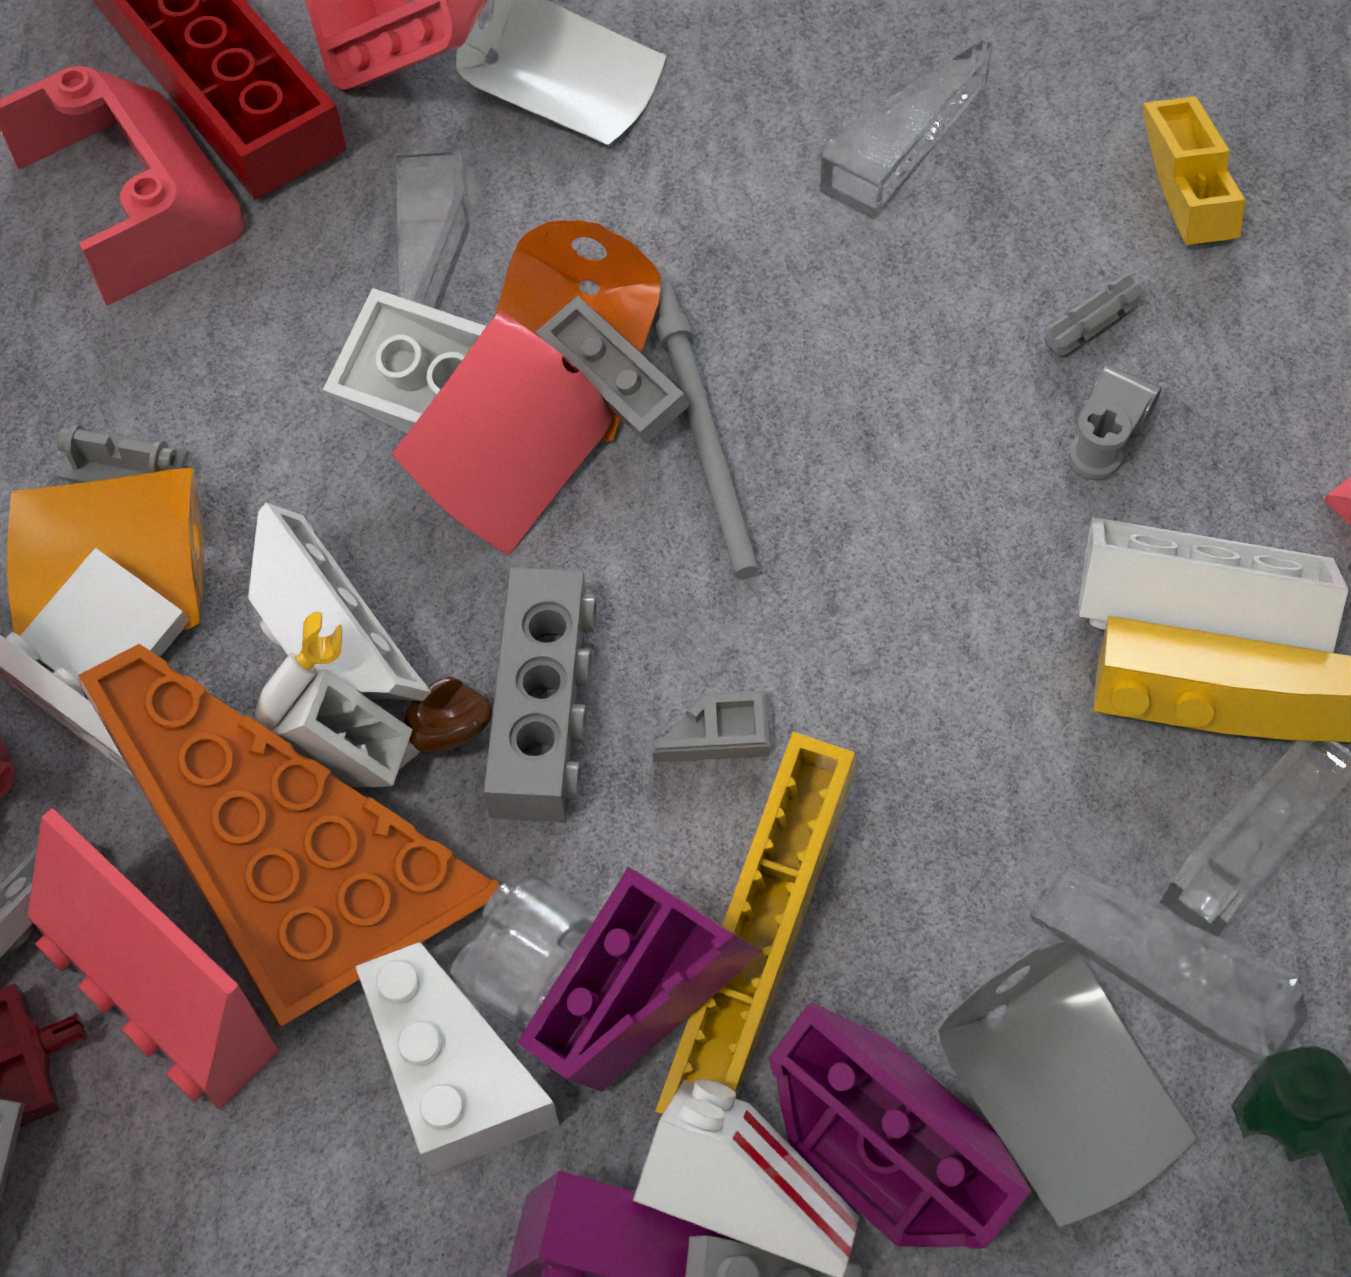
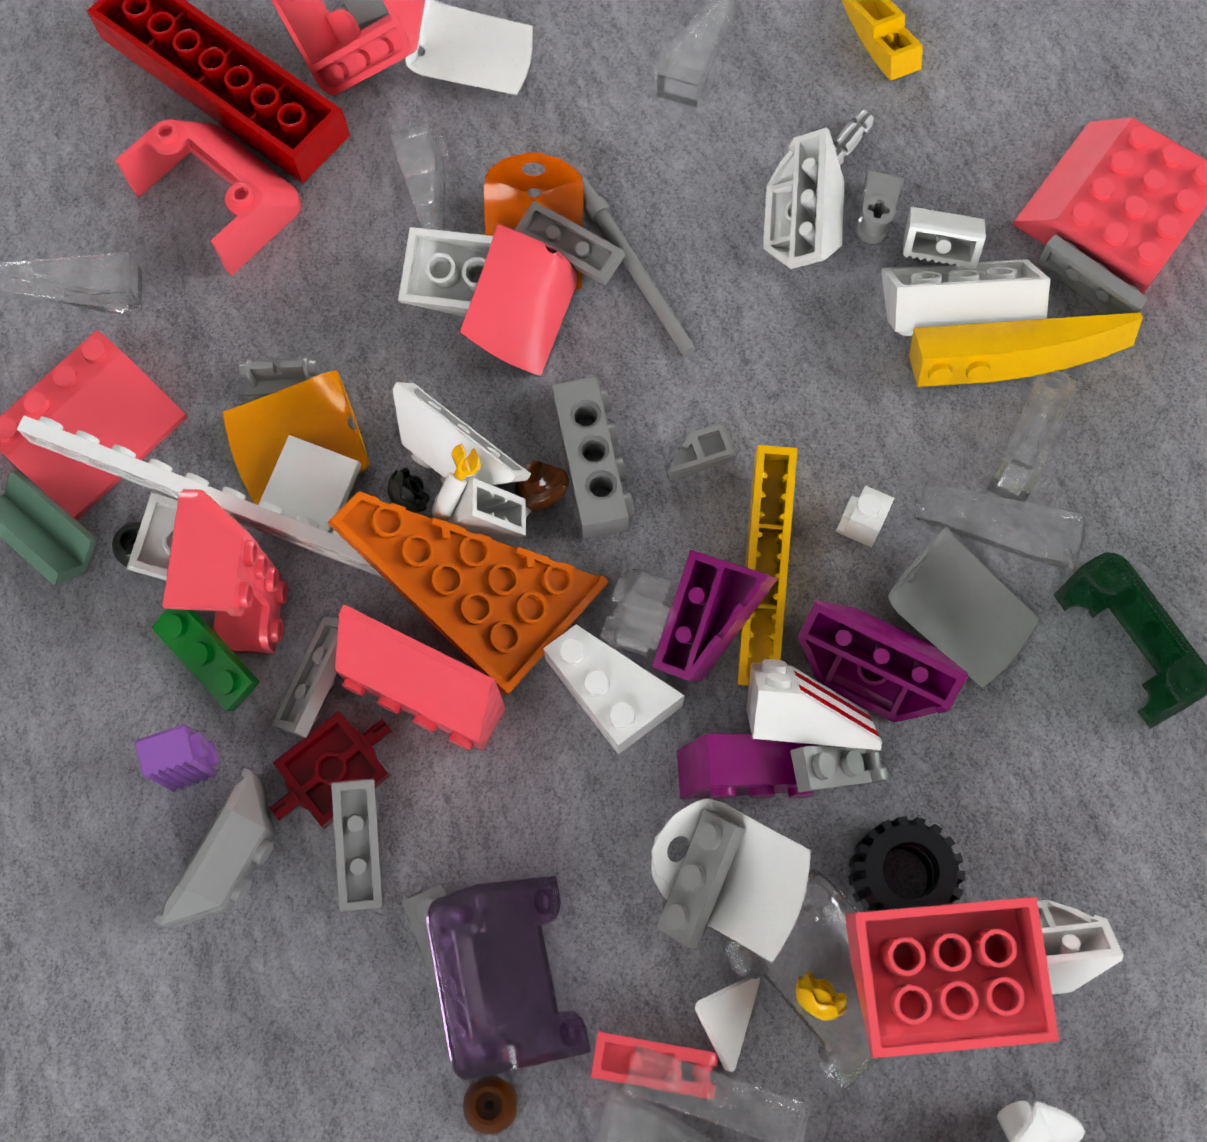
camera: 15 degrees left, 10 degrees up
none -> pearl dark grey plate [387,468,430,513]
none -> white wedge [763,127,845,269]
none -> white brick [836,485,895,548]
none -> white brick [903,207,986,270]

